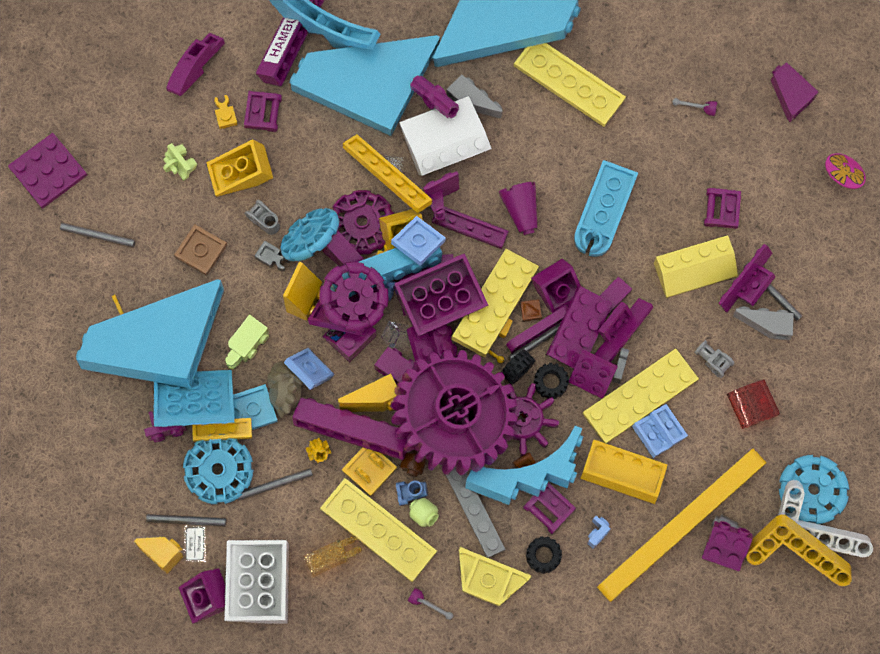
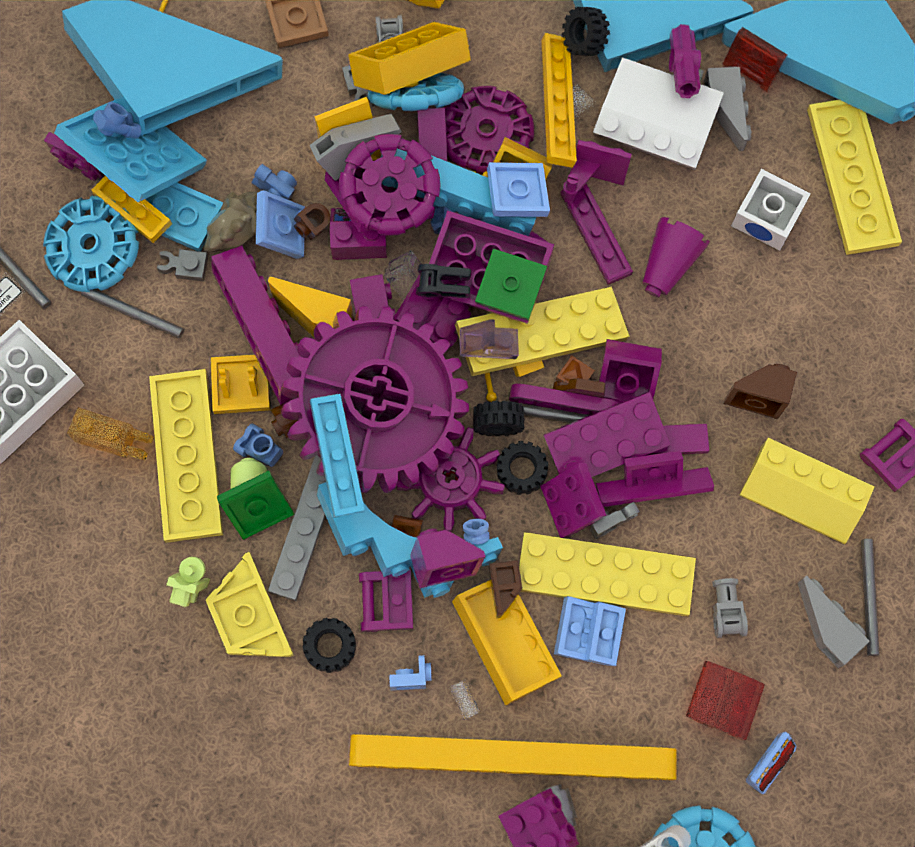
camera: 45 degrees right, 0 degrees up
yellowish green hinge [225,315,269,369] -> none
yellow gear [306,438,331,463] -> none
hinge [407,587,453,620] -> none
medium azure plate [574,160,638,257] -> none
magenta bracket [719,244,776,313] -> none
none -> medium blue plate [93,102,141,139]
none -> flat silver plate [157,249,208,281]
none -> yellowish green hips [167,556,210,607]
none -> green plate [217,470,295,540]
none -> medium blue plate [252,164,297,200]
none -> reddish brown plate [294,203,330,240]
none -> light grey slope [309,114,402,181]
none -> medium azure plate [310,394,365,518]
none -> yellow brick [348,22,471,95]
none -> magenta slope [410,529,486,588]
none -> black piece [416,264,472,298]
none -> clear pin [449,680,481,720]
none -> slope [460,319,519,359]
none -> light blue bush [463,519,490,545]
none -> green plate [475,249,547,321]
none -> reddish brown tile [488,560,522,618]
none -> reddish brown tile [553,378,605,398]
none -> black tyre [562,7,610,56]
none -> clear red plate [722,27,788,92]
none -> reddish brown slope [724,364,797,419]
none -> white brick [731,169,811,251]
none -> slope [745,732,797,794]

